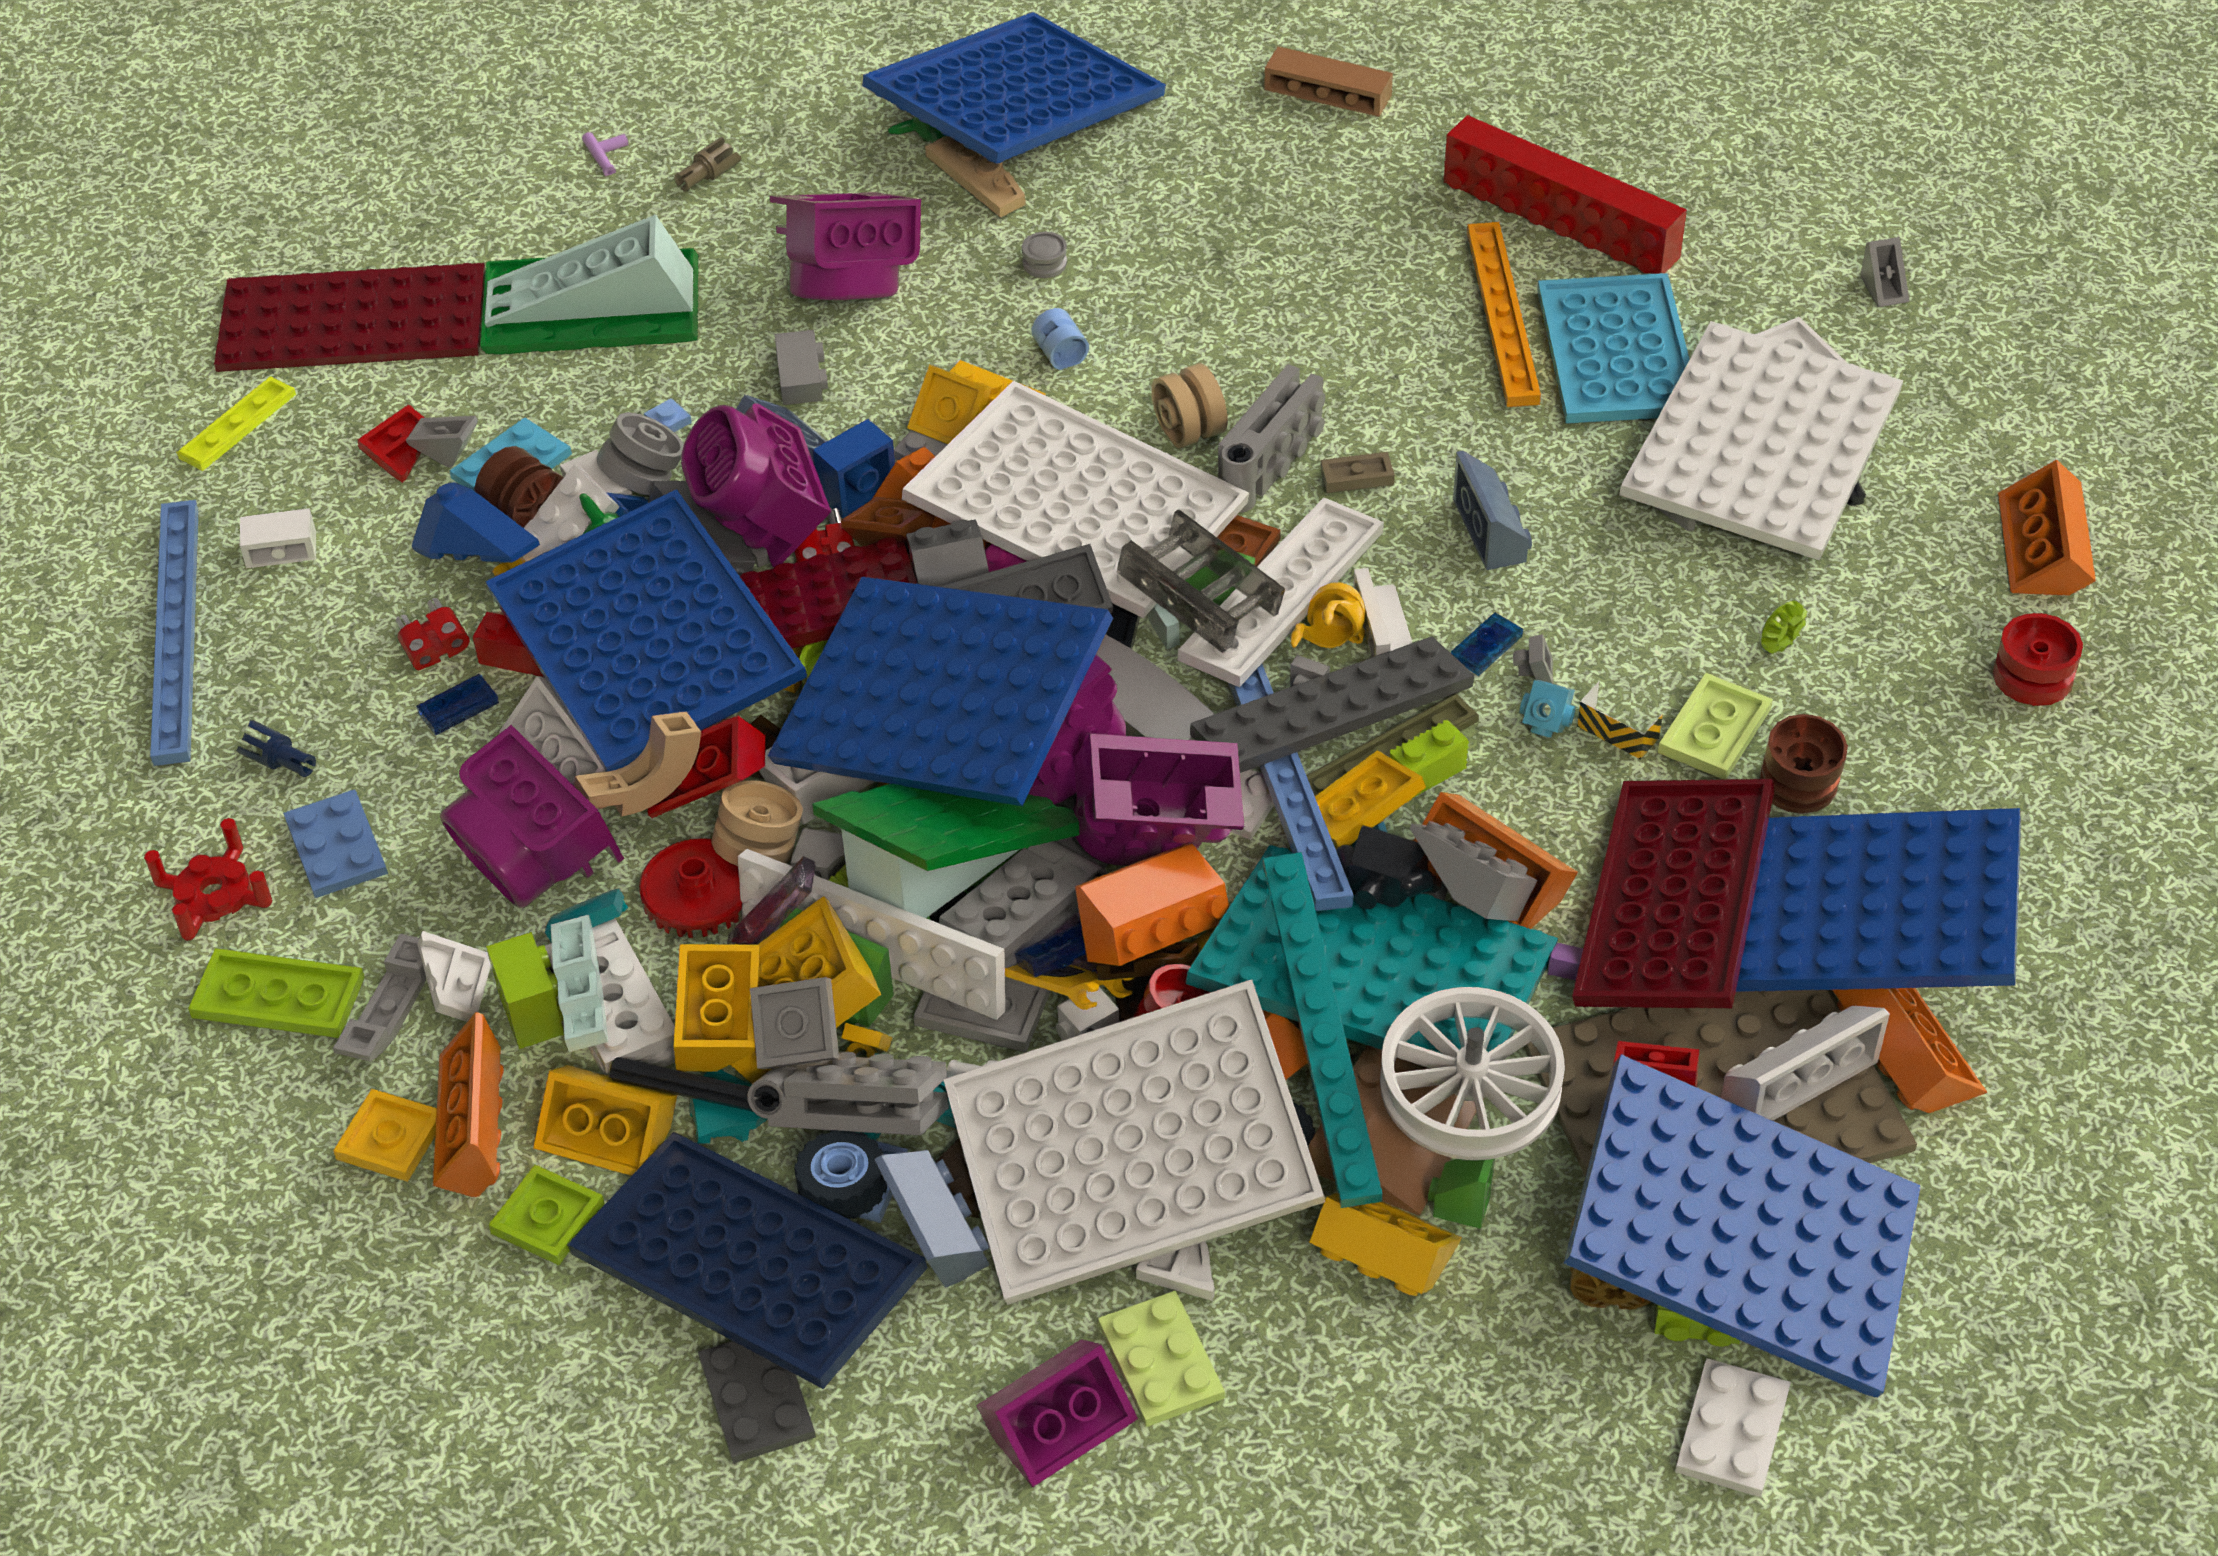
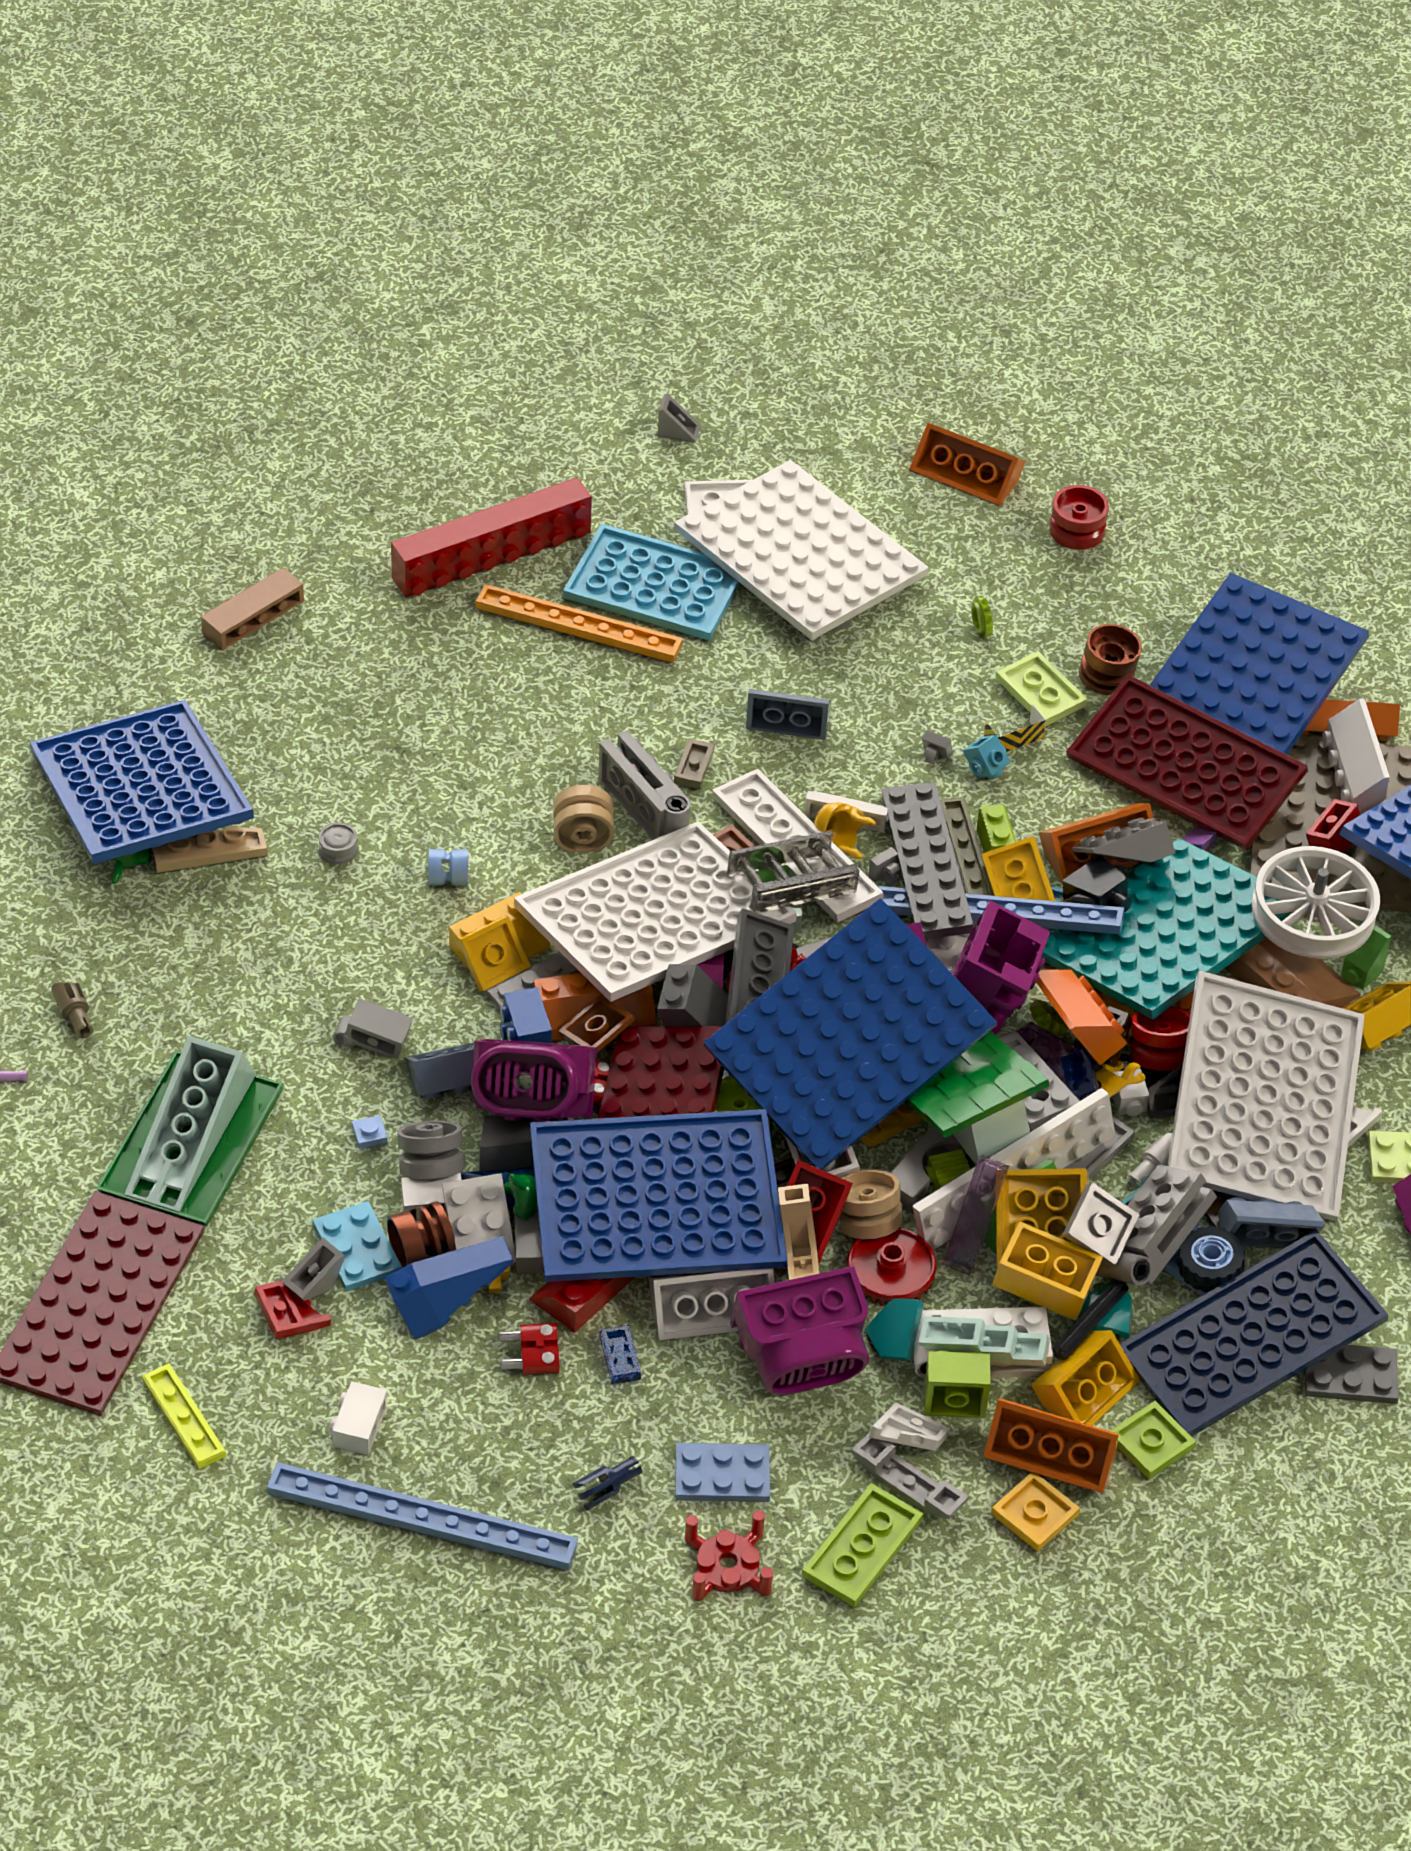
camera: 70 degrees left, 0 degrees up
magenta brick [770,192,921,300] -> none
teal plate [1263,852,1383,1208] -> none
plate [1451,612,1523,676] -> none

